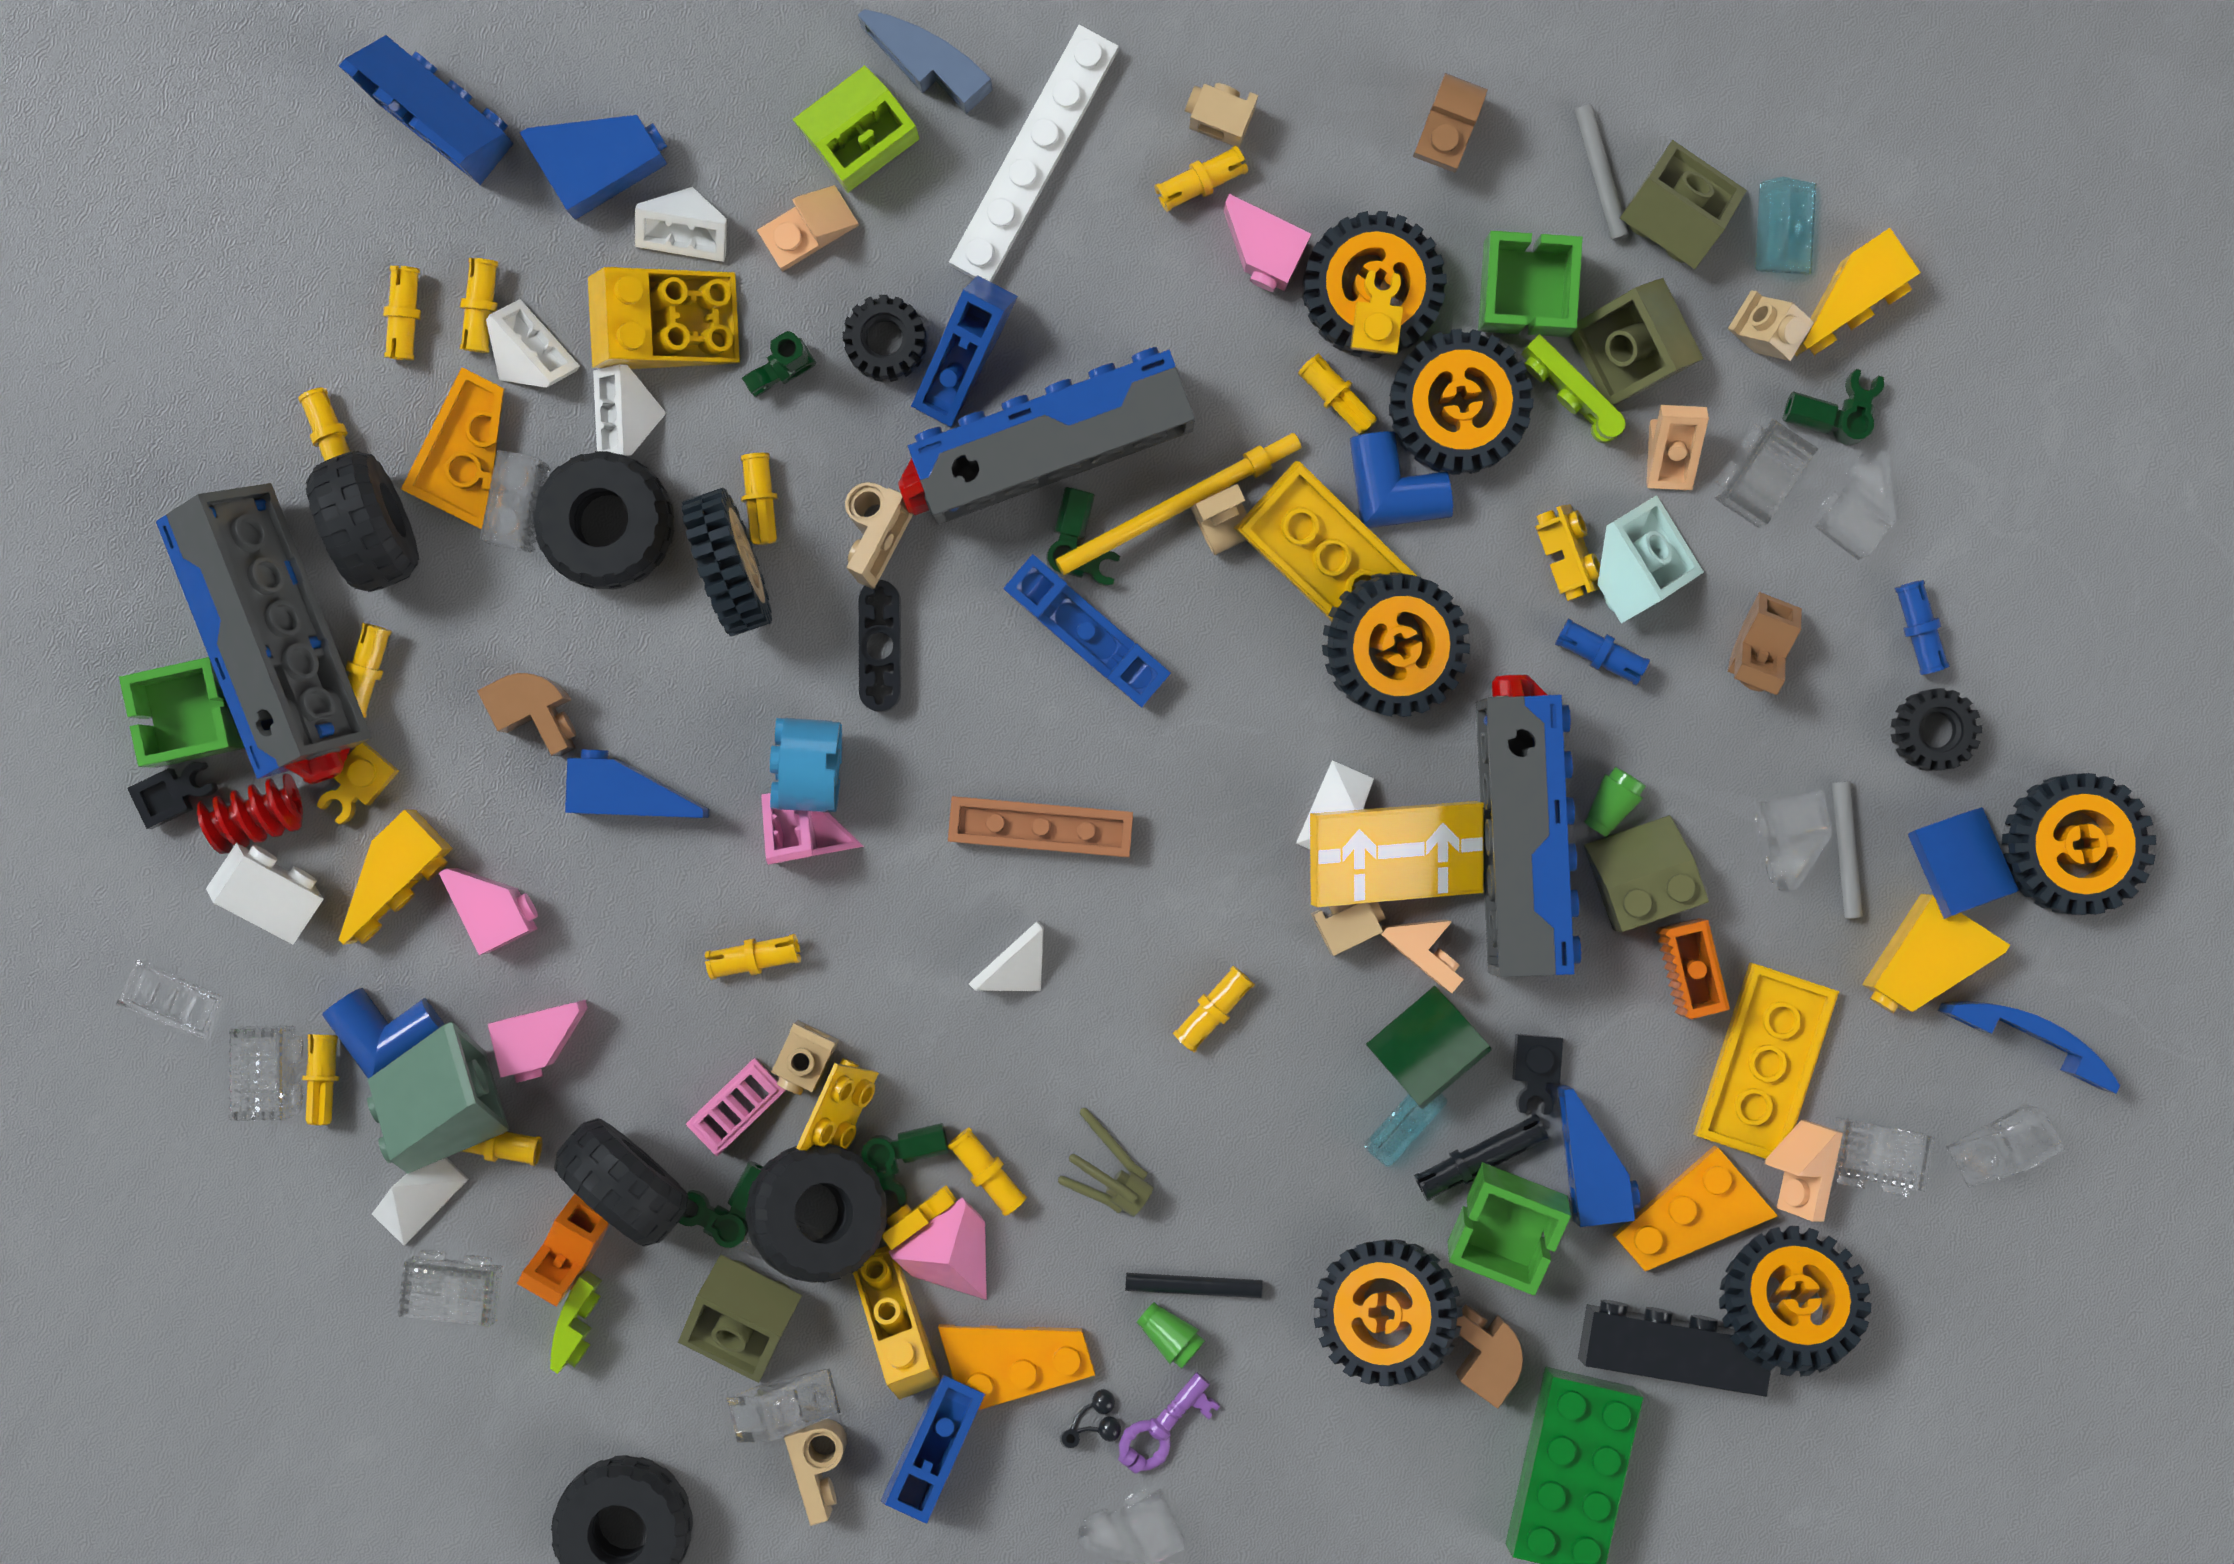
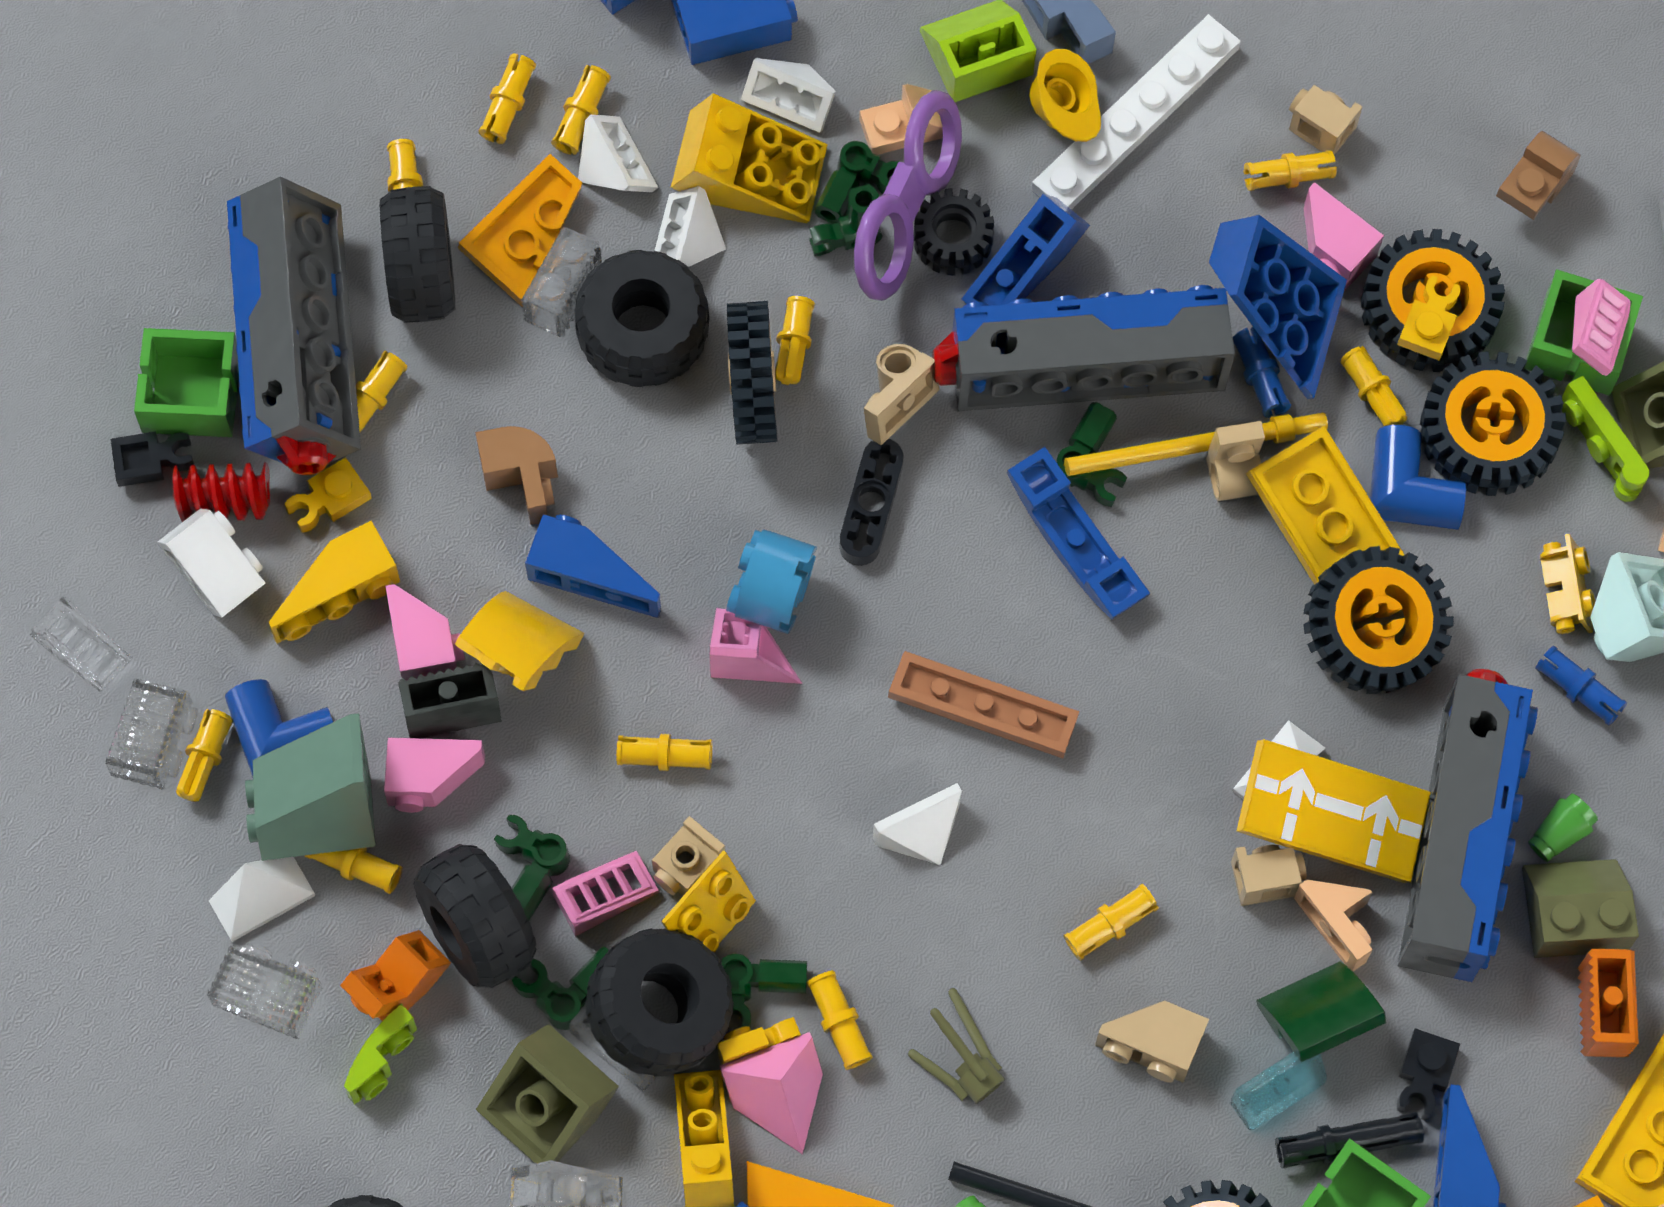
camera: 15 degrees right, 20 degrees down
none -> pearl dark grey brick [398,662,502,739]
none -> yellow slope [455,591,585,691]
none -> dark green bar [494,815,570,921]
none -> dark green bar [814,141,899,224]
none -> medium lavender bar [854,90,962,301]
none -> yellow piece [1029,49,1101,142]
none -> tan slope [1095,1000,1209,1083]
none -> blue wedge [1209,215,1347,400]
none -> blue pin [1233,327,1291,418]
none -> bright pink slope [1572,279,1630,376]

